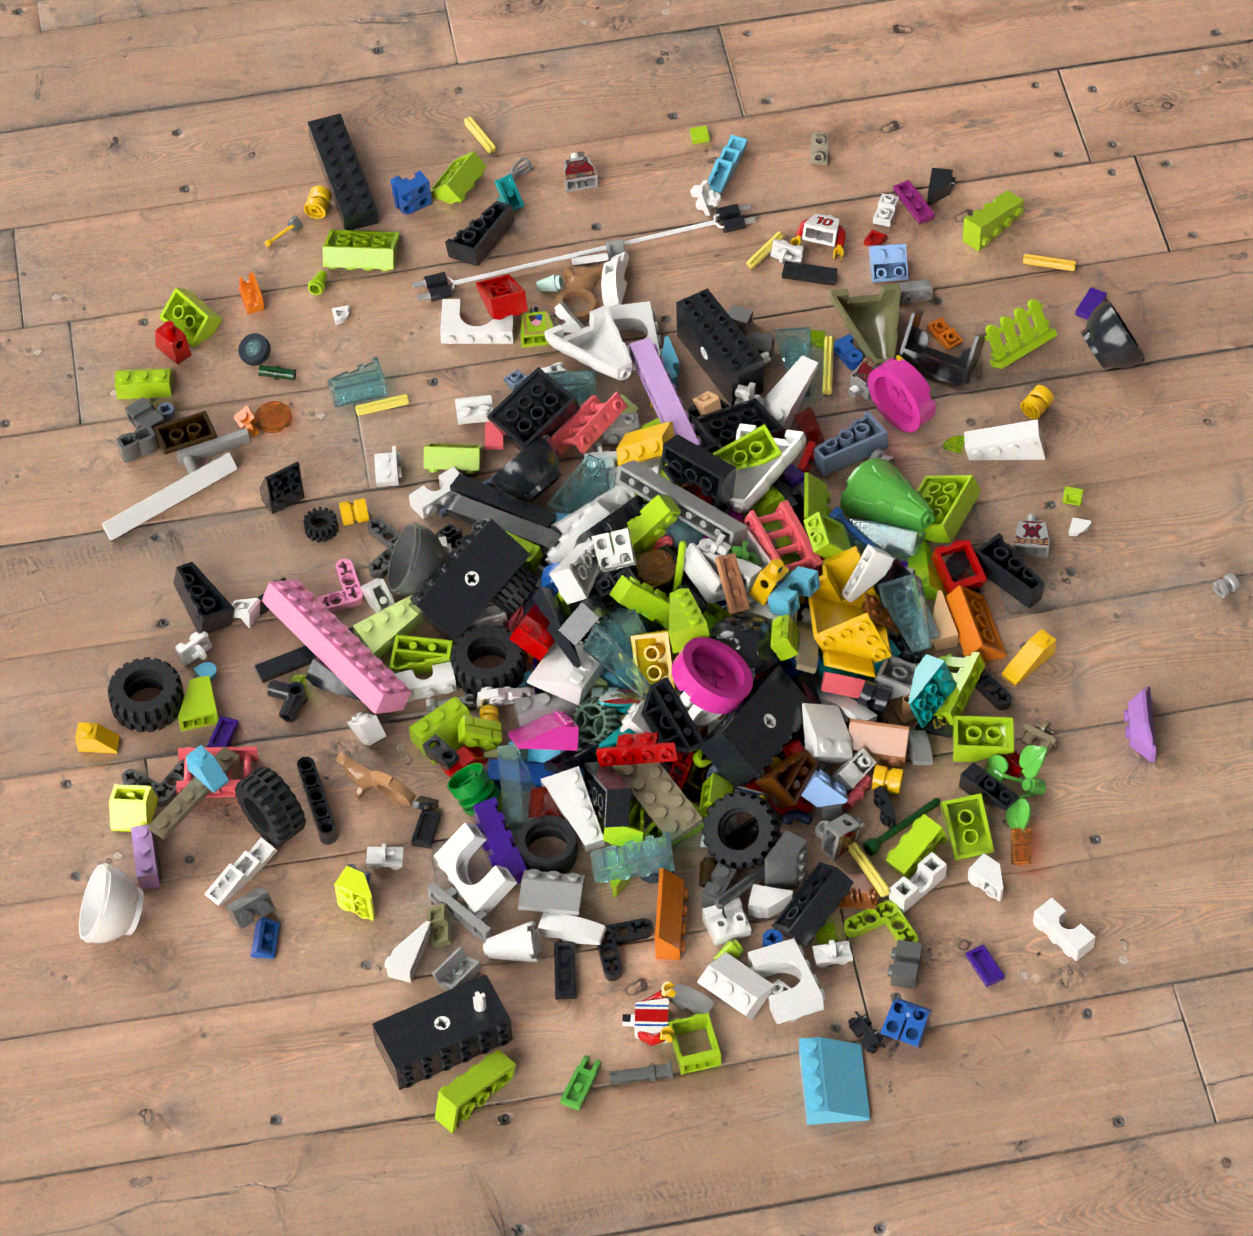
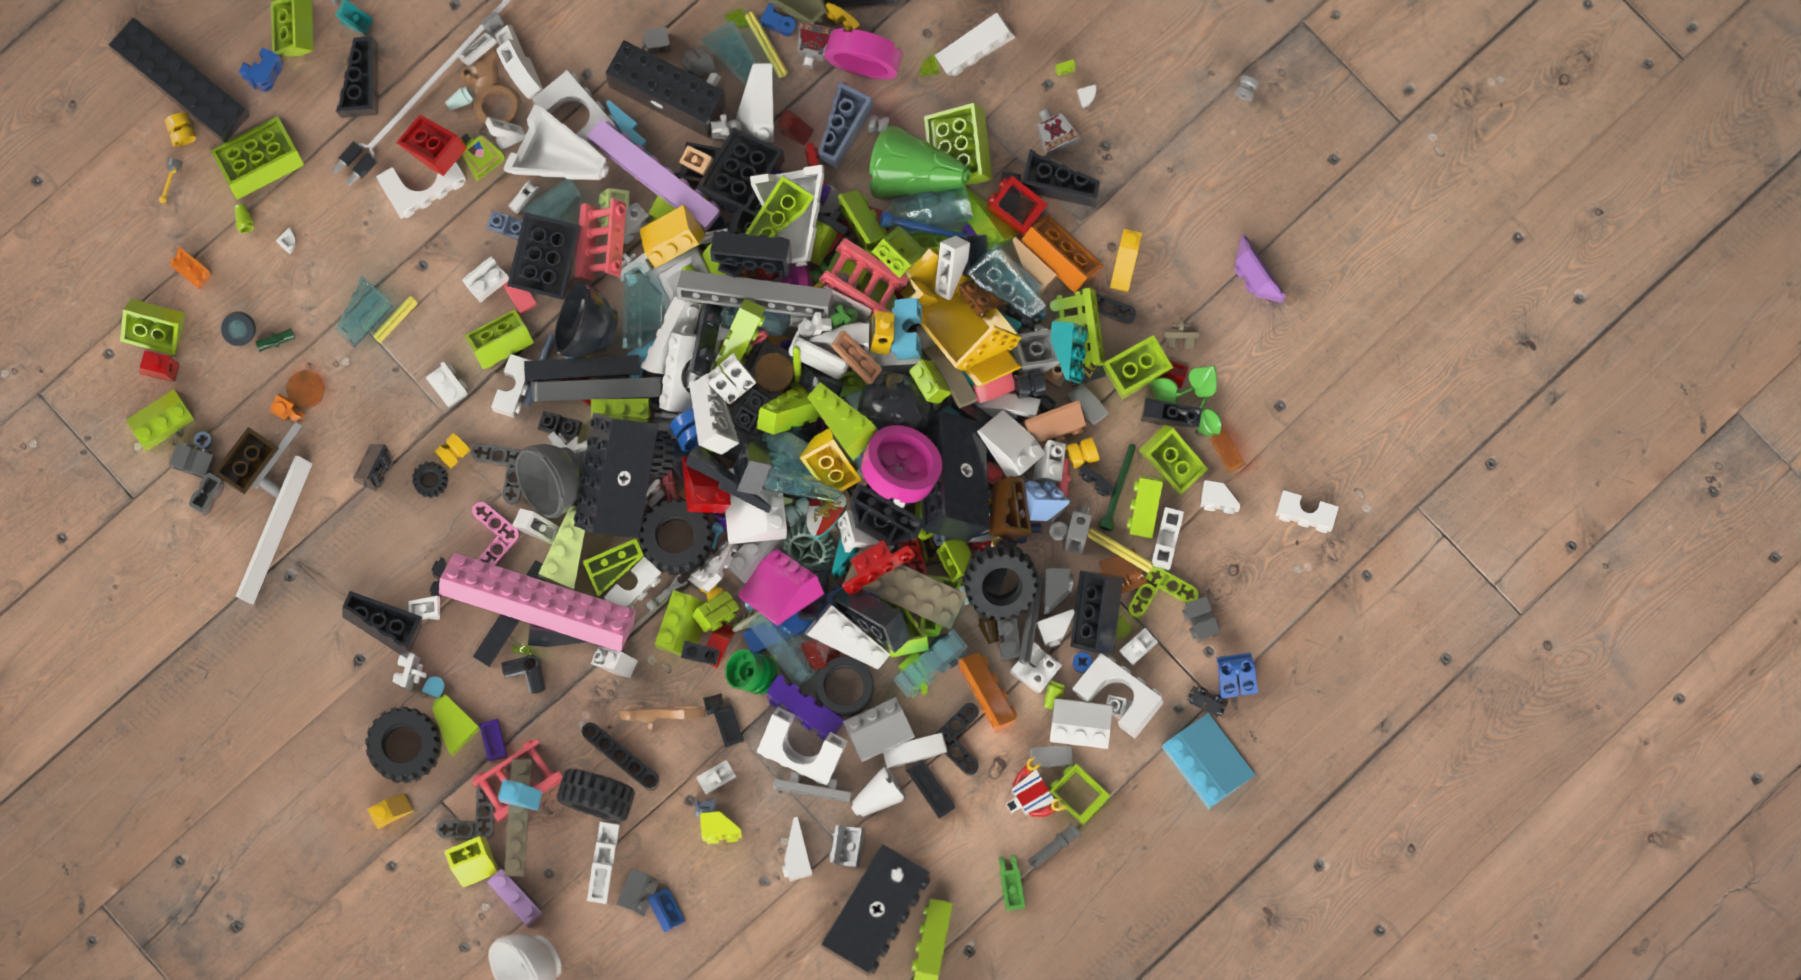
camera: 35 degrees left, 25 degrees up
olive slope [427,903,452,950] -> none
dark purple tile [966,944,1005,988] -> none

